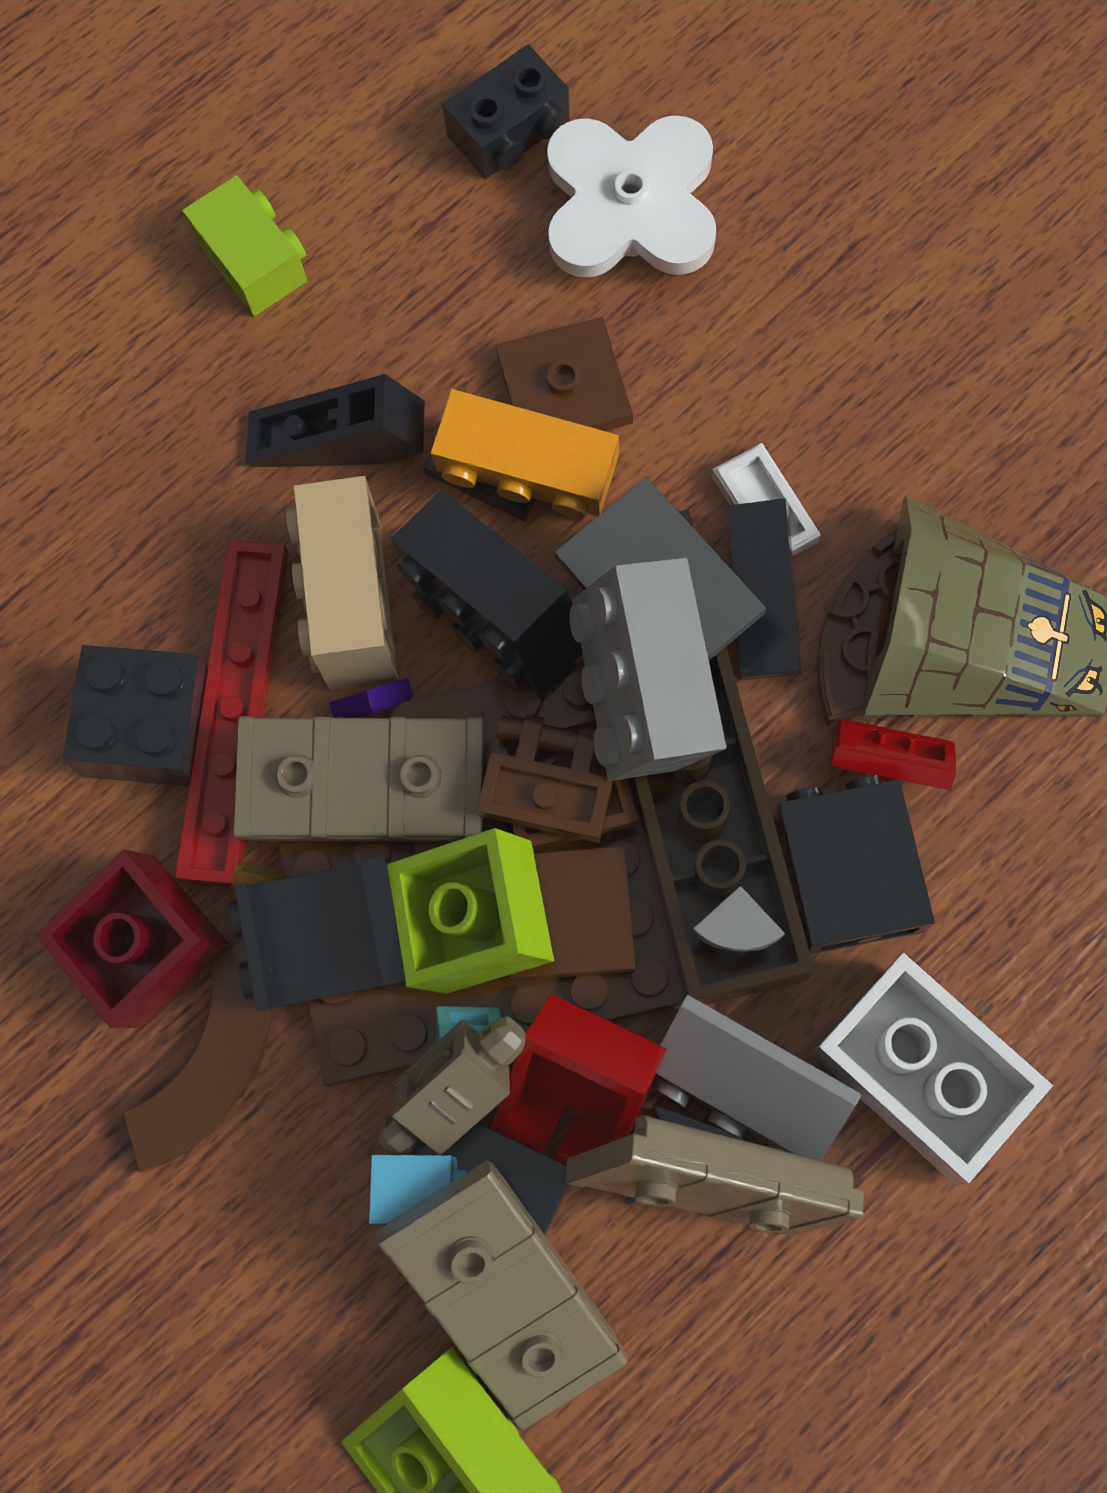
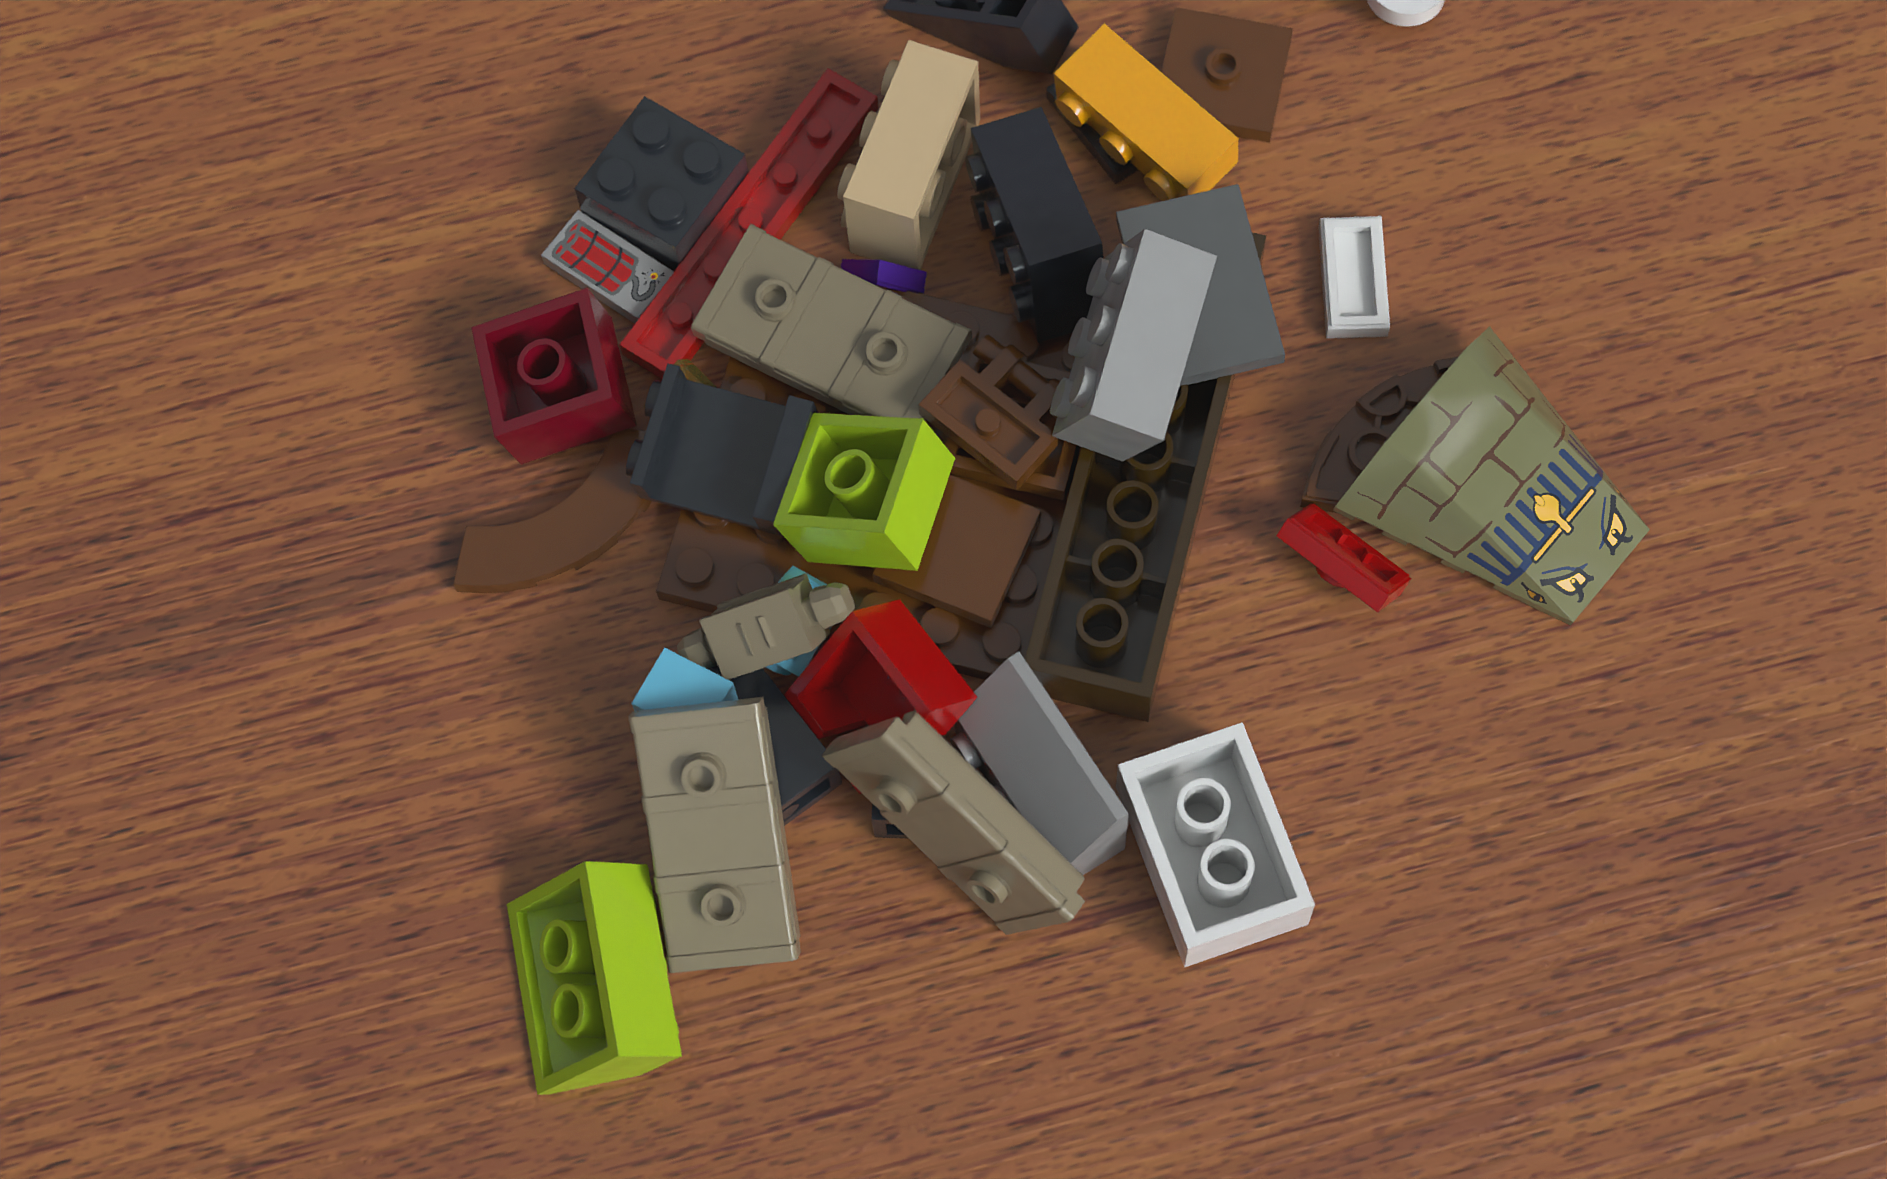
camera: 25 degrees right, 5 degrees down
light grey tile [693,886,785,951] -> none
black tile [728,498,802,680] -> none
black panel [774,776,935,955] -> none
none -> tile [541,210,673,323]

